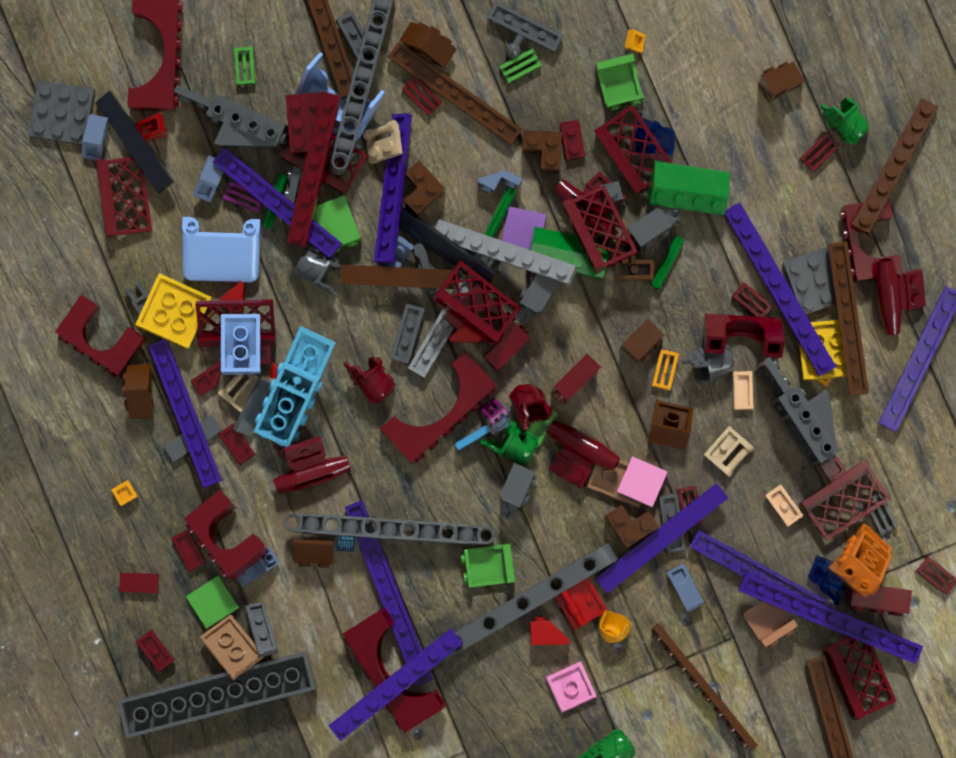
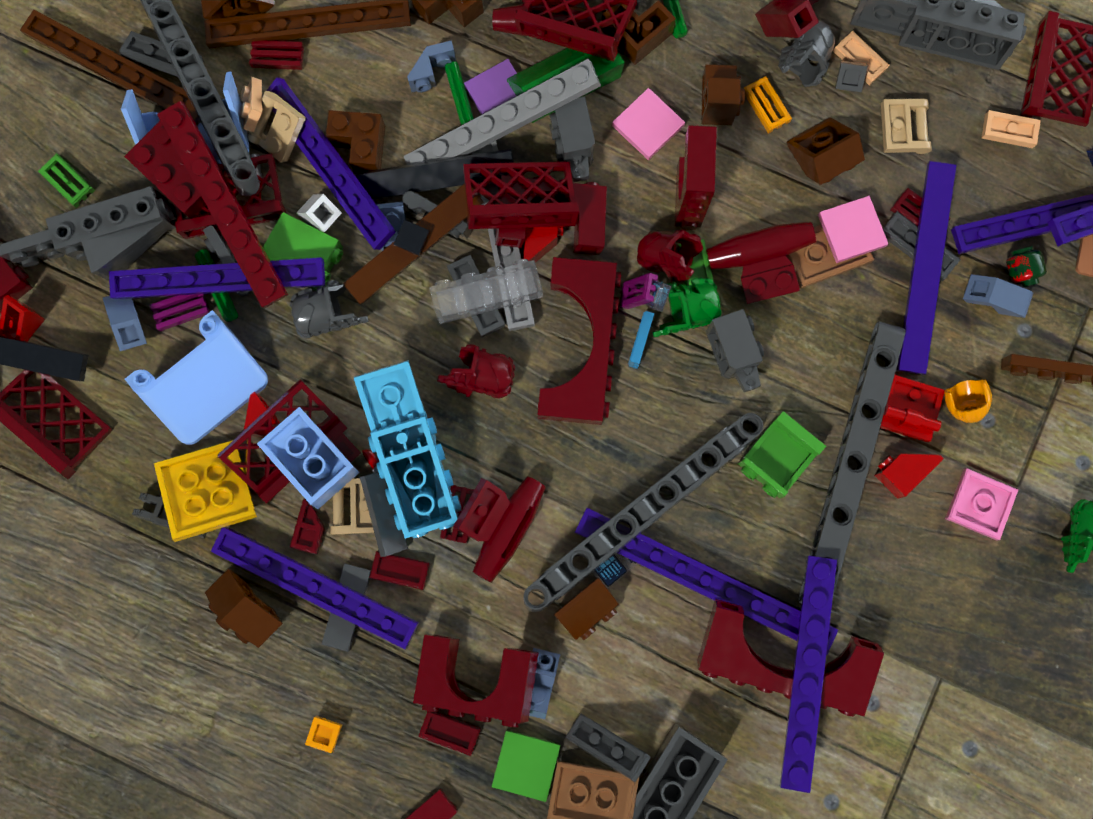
camera: 40 degrees left, 5 degrees down
dark red arch [55,294,146,377] -> none
reddish brown brick [605,505,659,548] -> none
plate [820,456,847,482] -> none
none -> light nougat plate [240,77,262,132]
none -> white brick [296,194,342,232]
none -> black tile [393,220,430,256]
none -> clear brick [429,259,543,324]
none -> bright pink tile [612,88,685,160]
none -> dark grey plate [835,61,868,93]
none -> dark green head [1006,246,1047,287]

